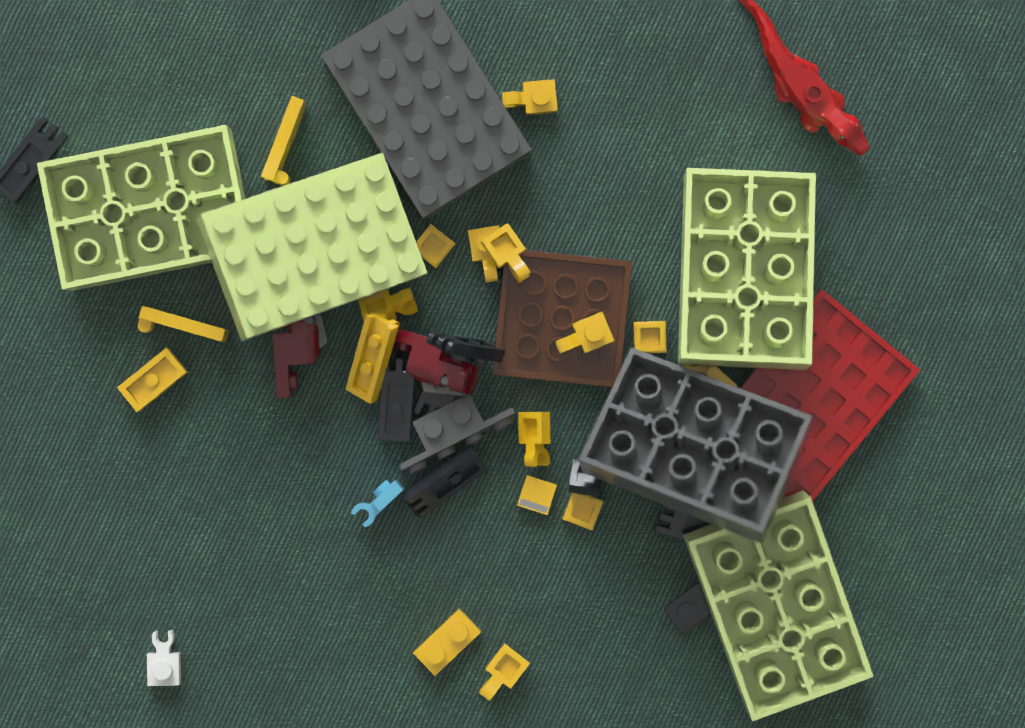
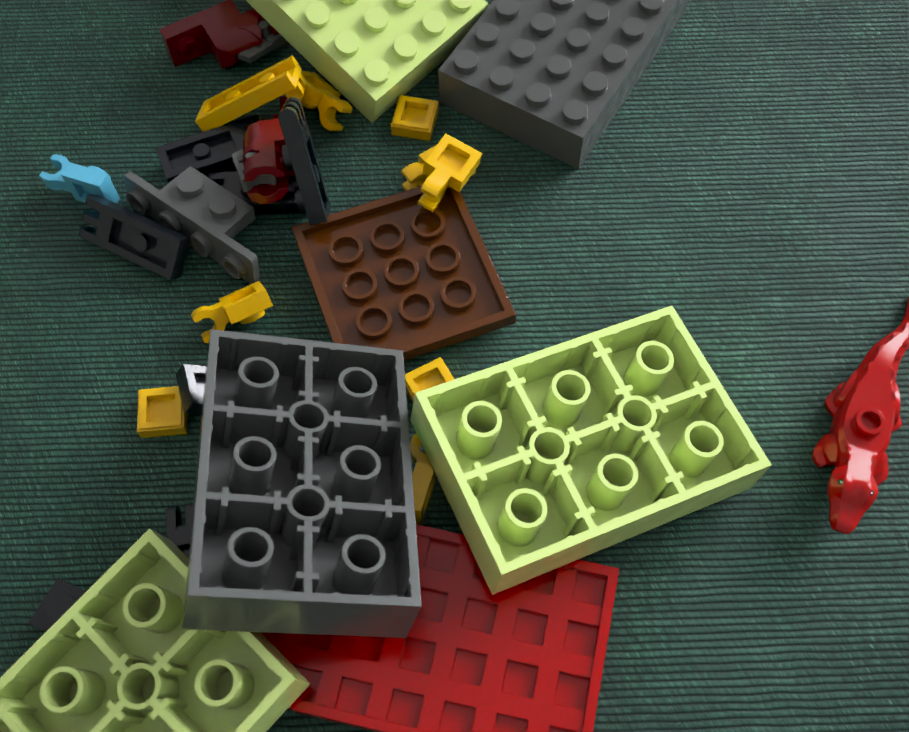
camera: 60 degrees right, 25 degrees down
yellow plate [501,79,558,115] -> none
yellow tile [517,475,557,515] -> none
yellow plate [555,312,614,354] -> none

